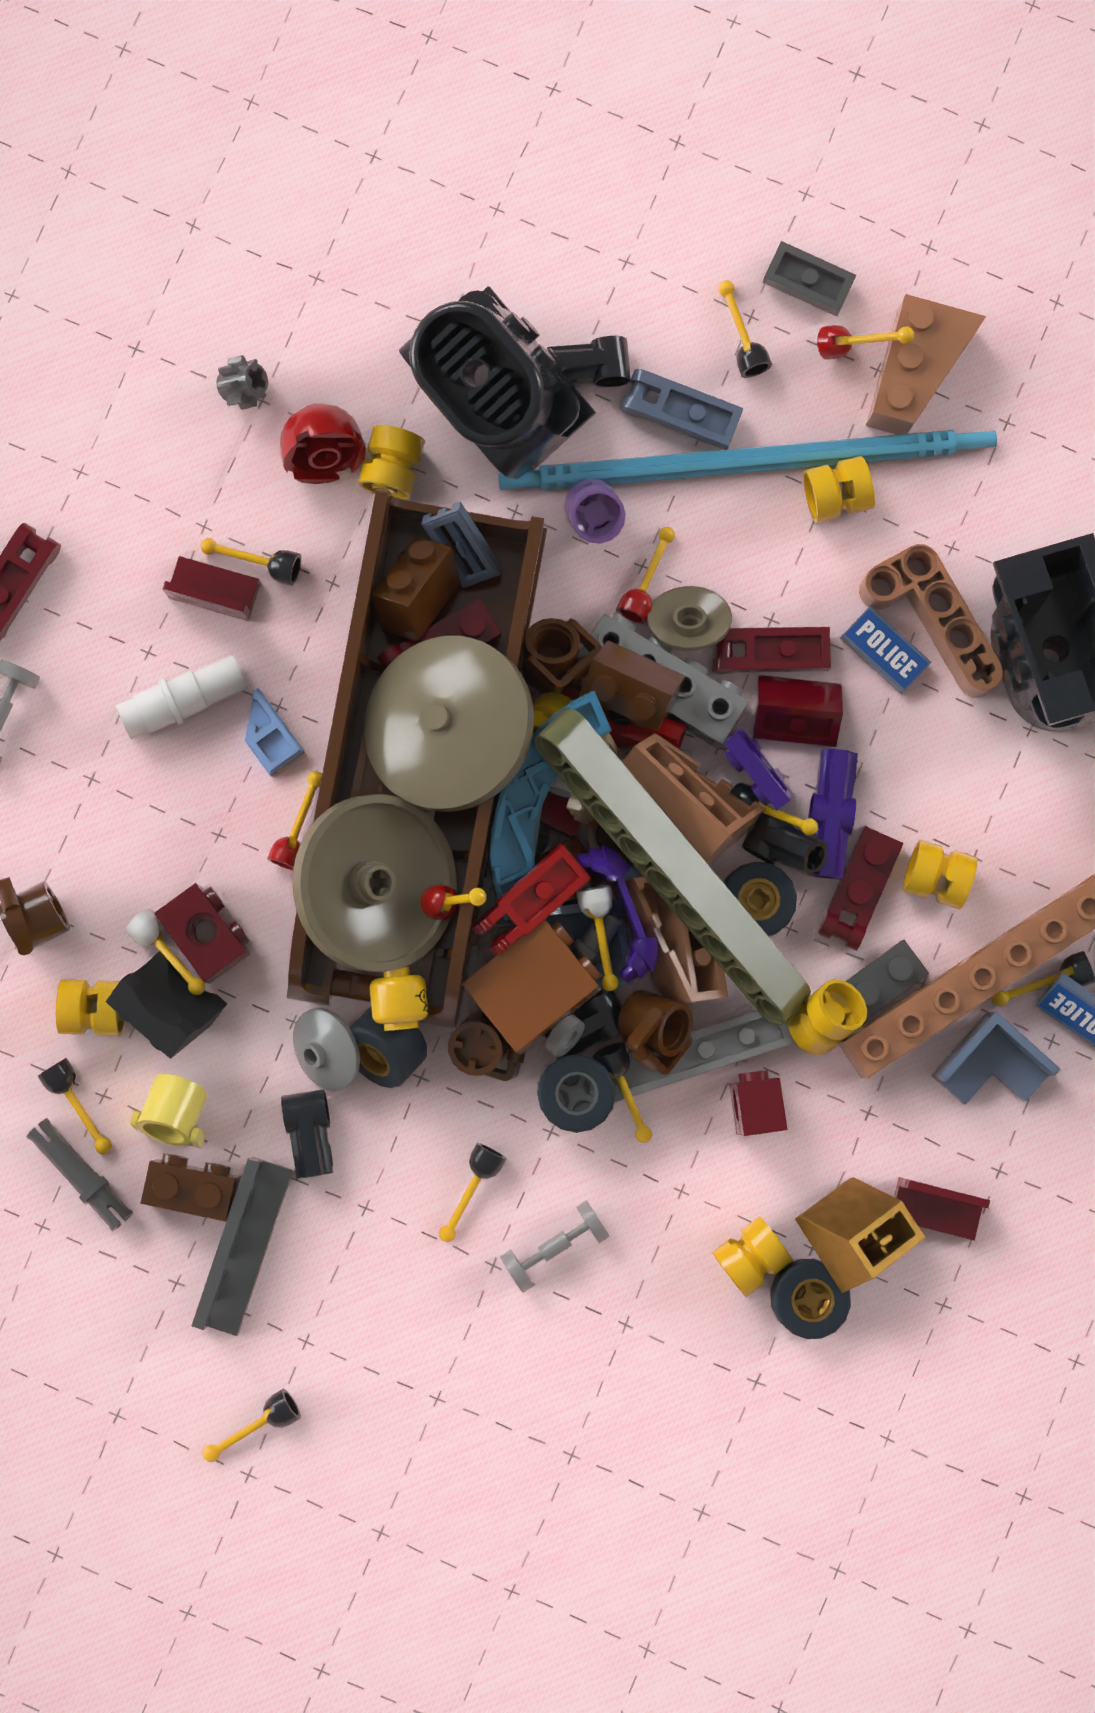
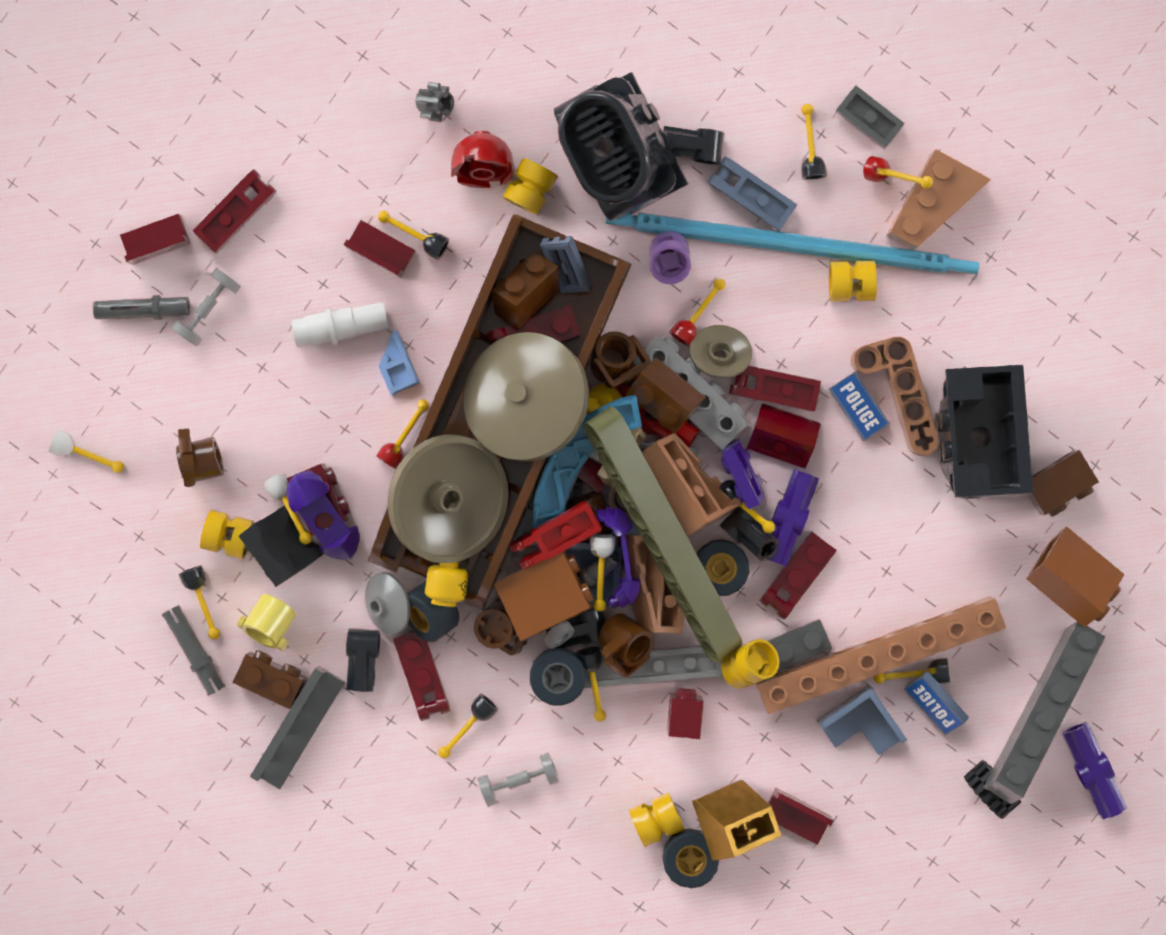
camera: 20 degrees right, 5 degrees up
hinge [202,1388,301,1462] -> none
red hinge [420,884,486,920] -> none
yellow wheel [902,839,978,910] -> none
none -> dark purple piece [286,471,360,560]
none -> dark red plate [393,632,451,721]

